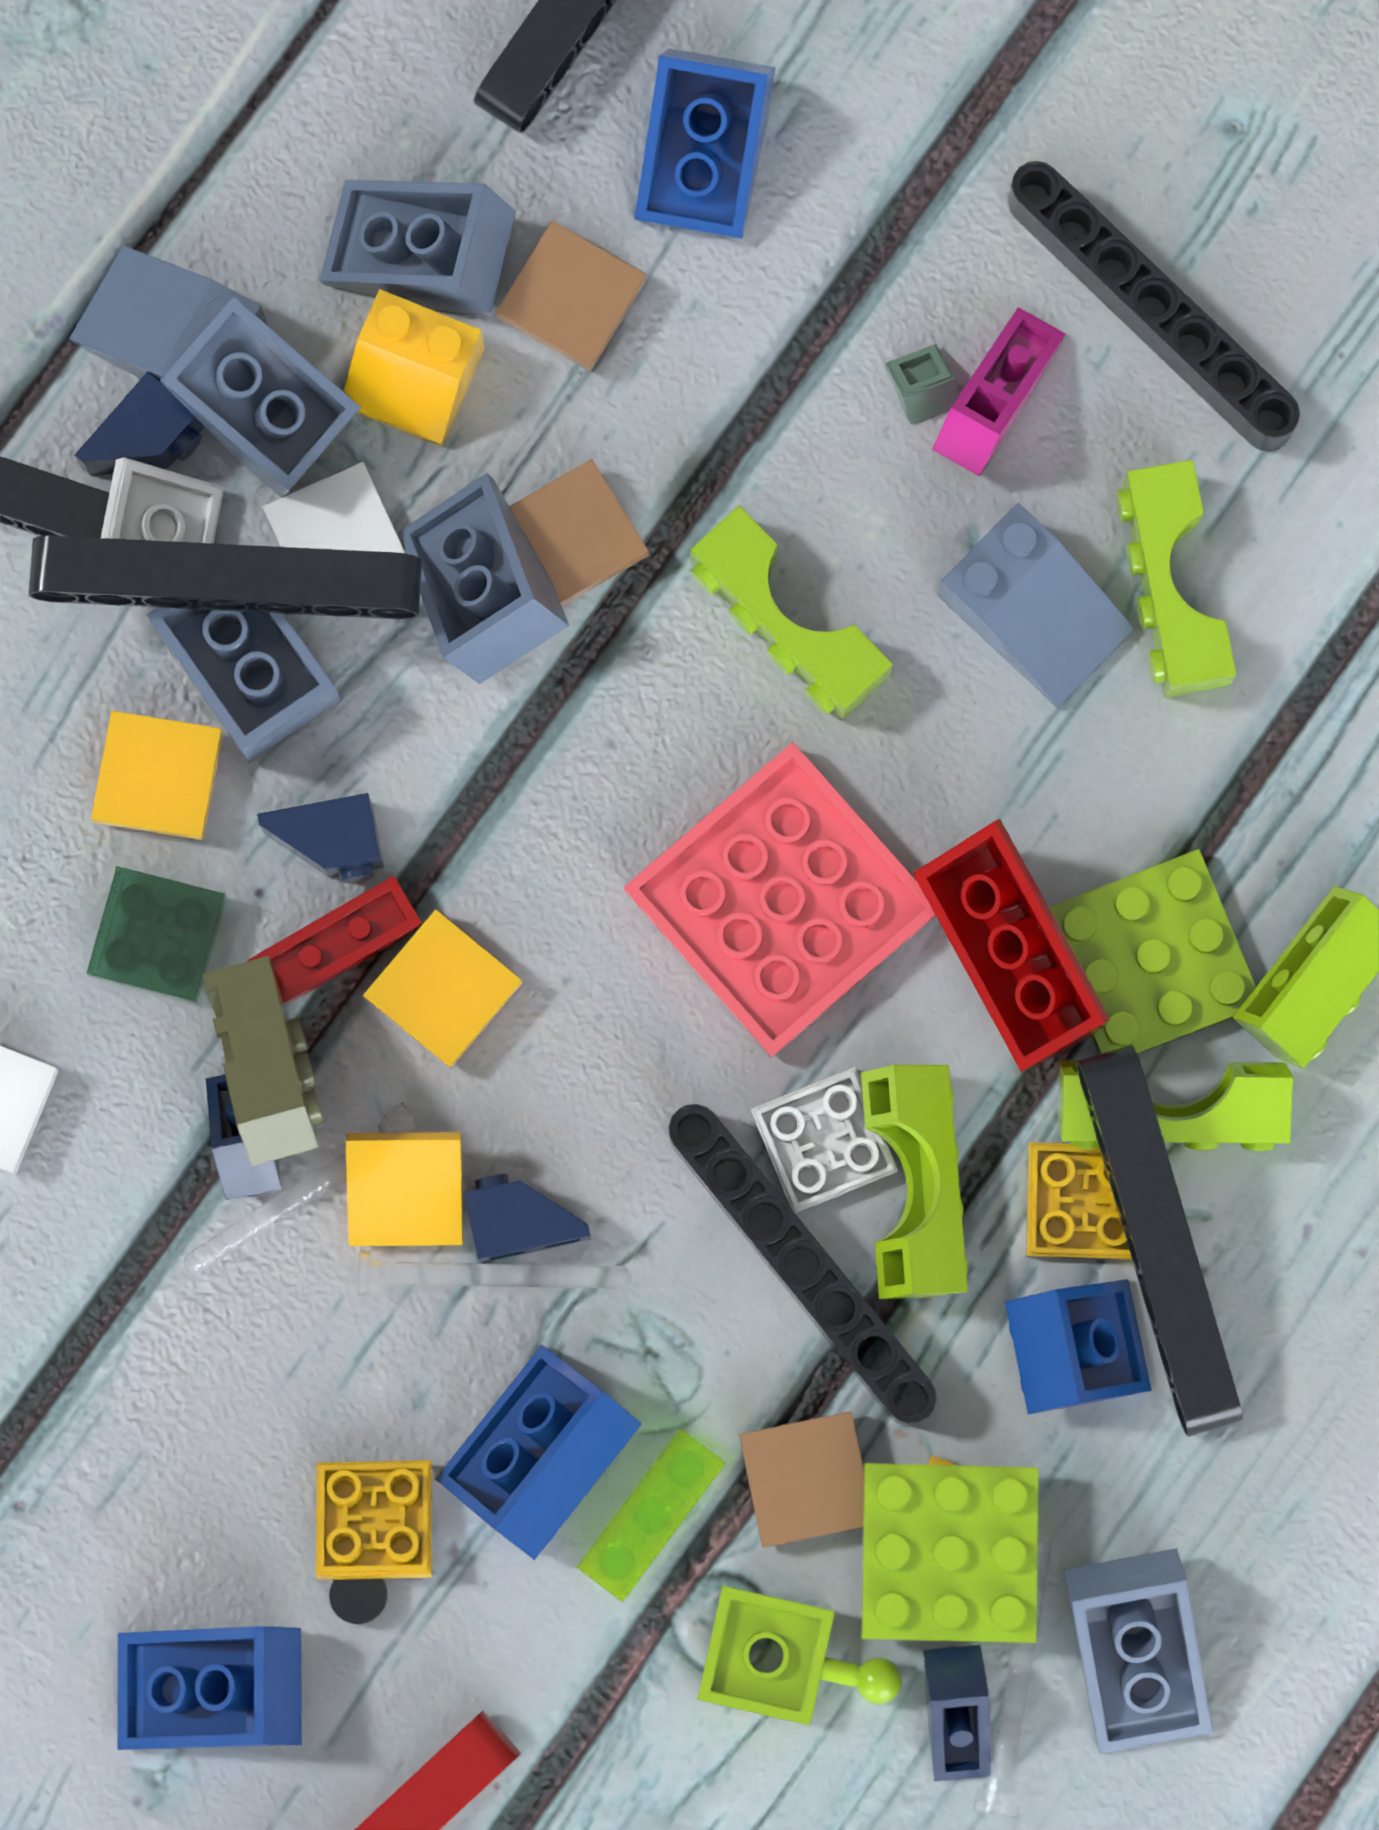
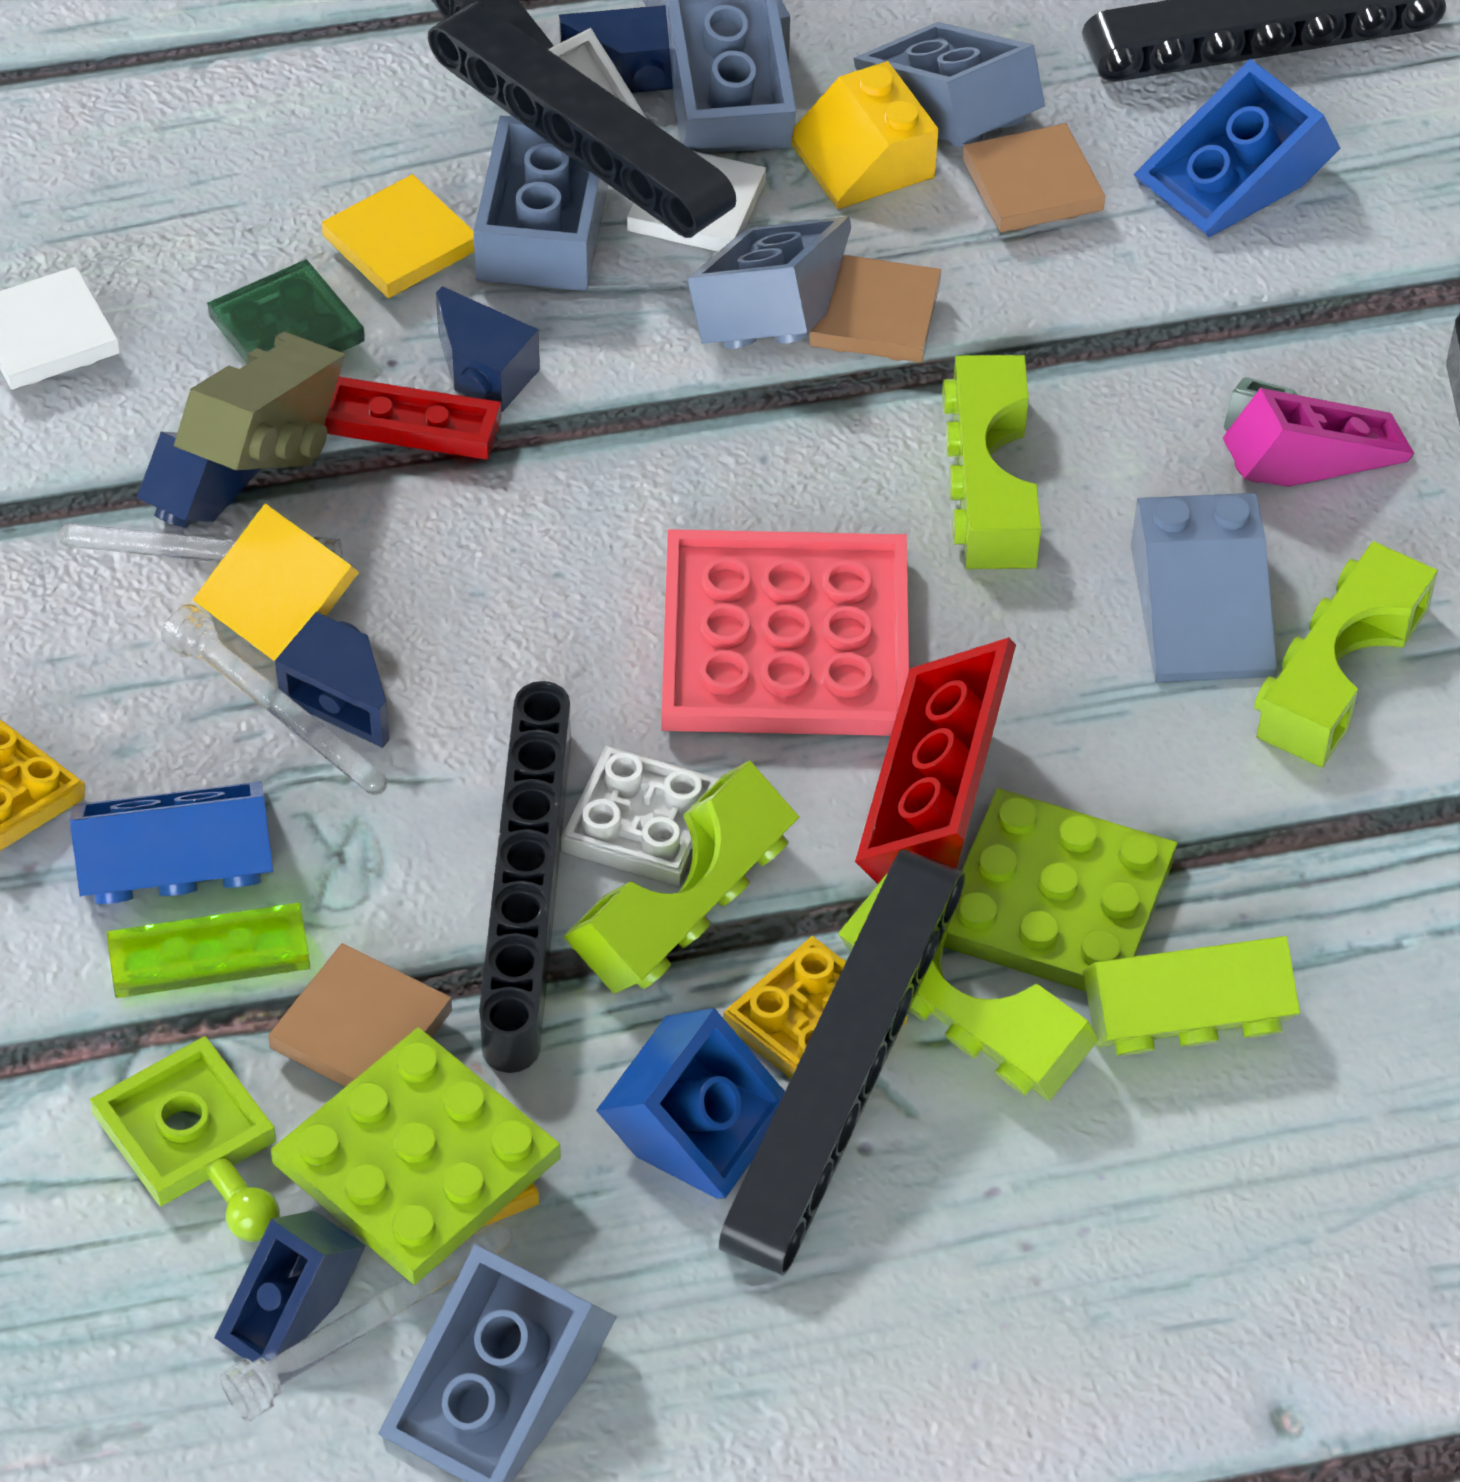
camera: 40 degrees right, 30 degrees down
yellow tile [363,909,523,1069] -> none

